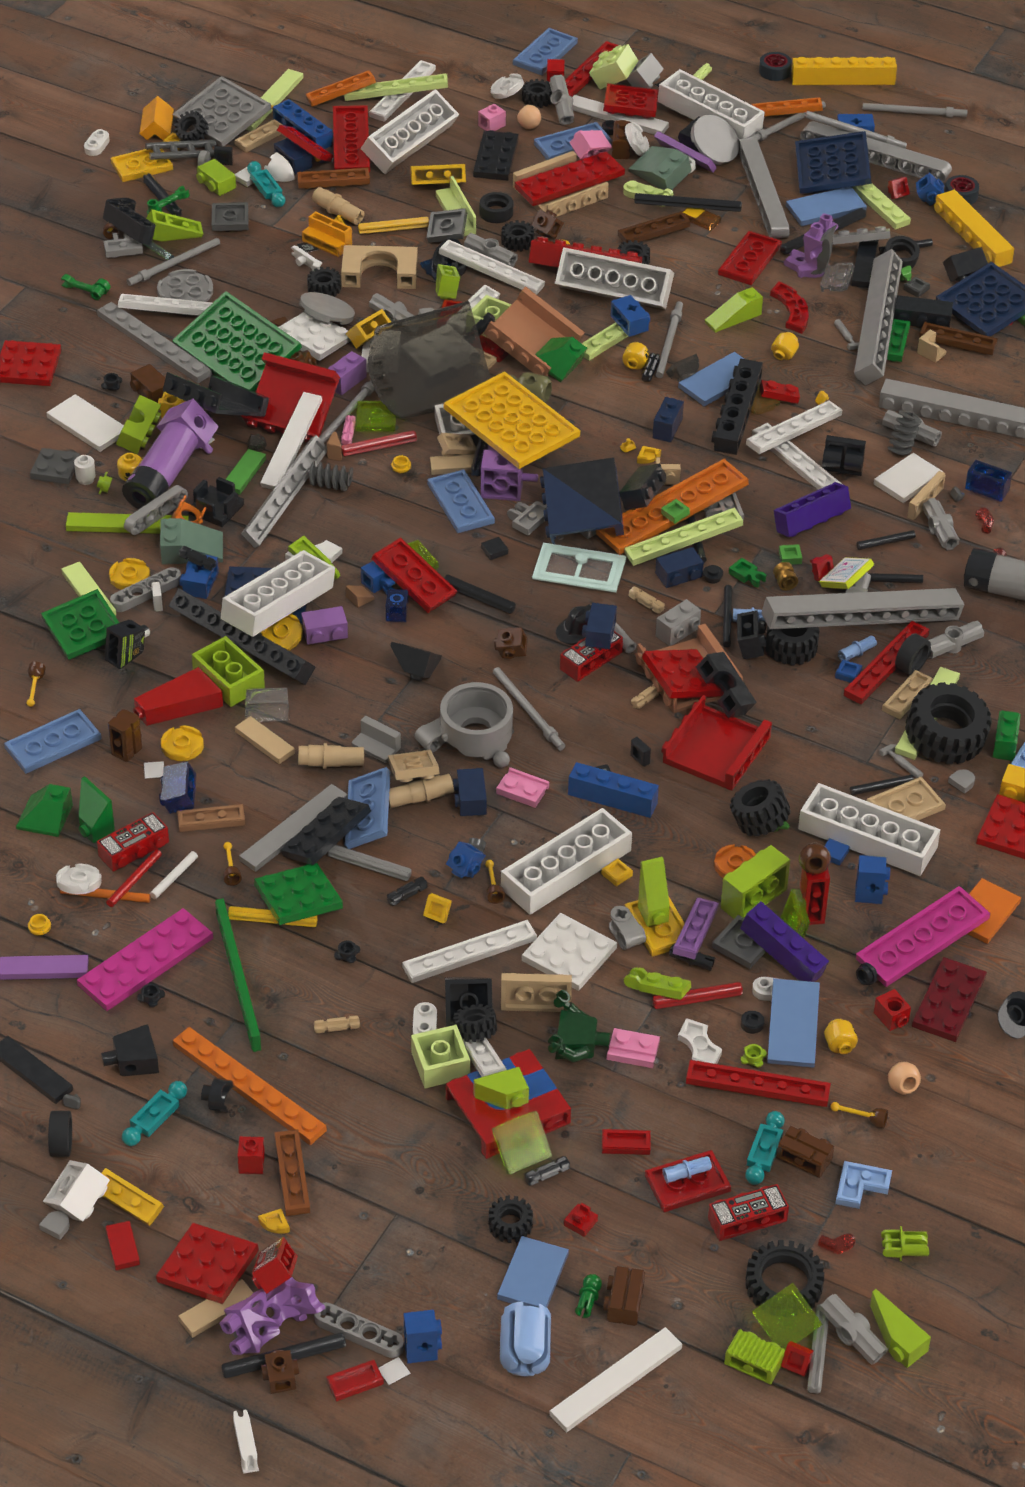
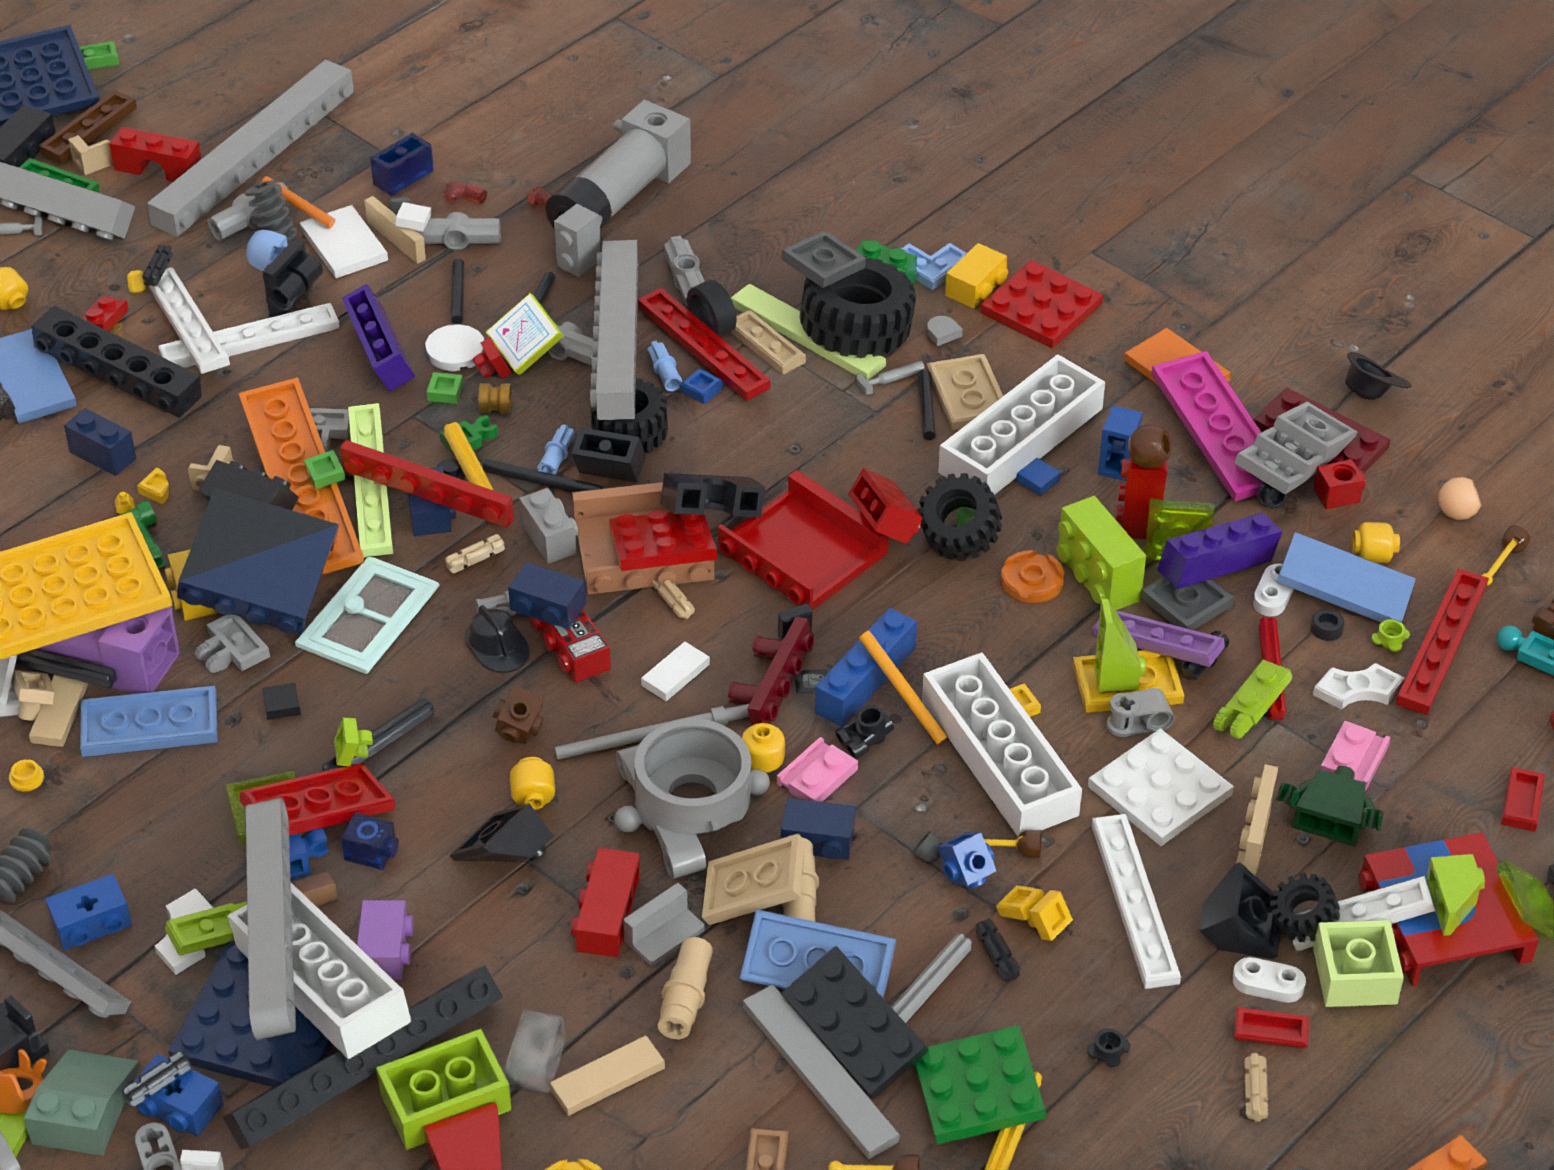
camera: 75 degrees left, 0 degrees up
none -> blue brick [45,874,132,950]
none -> red arch [110,127,202,182]
none -> green brick [119,500,166,568]
none -> black axle [142,244,173,287]
none -> light blue brick [246,229,288,271]
none -> light grey beam [246,797,296,1040]
none -> orange bar [261,176,335,229]
none -> lime tile [334,717,373,767]
none -> red plate [340,440,514,528]
none -> white tile [395,202,431,231]
none -> white tile [425,324,485,372]
none -> yellow axle [444,422,494,491]
none -> yellow head [510,757,555,810]
none -> light grey brick [554,204,601,277]
none -> red brick [571,848,641,958]
none -> white tile [641,642,710,701]
none -> dark red plate [728,617,815,725]
none -> yellow head [742,723,785,773]
none -> dark grey plate [781,230,866,288]
none -> black plate [835,705,894,759]
none -> red brick [848,468,923,544]
none -> light orange bar [859,630,948,745]
none -> yellow tile [996,885,1045,921]
none -> light grey slope [1234,402,1357,494]
none -> red tile [1234,1007,1309,1049]

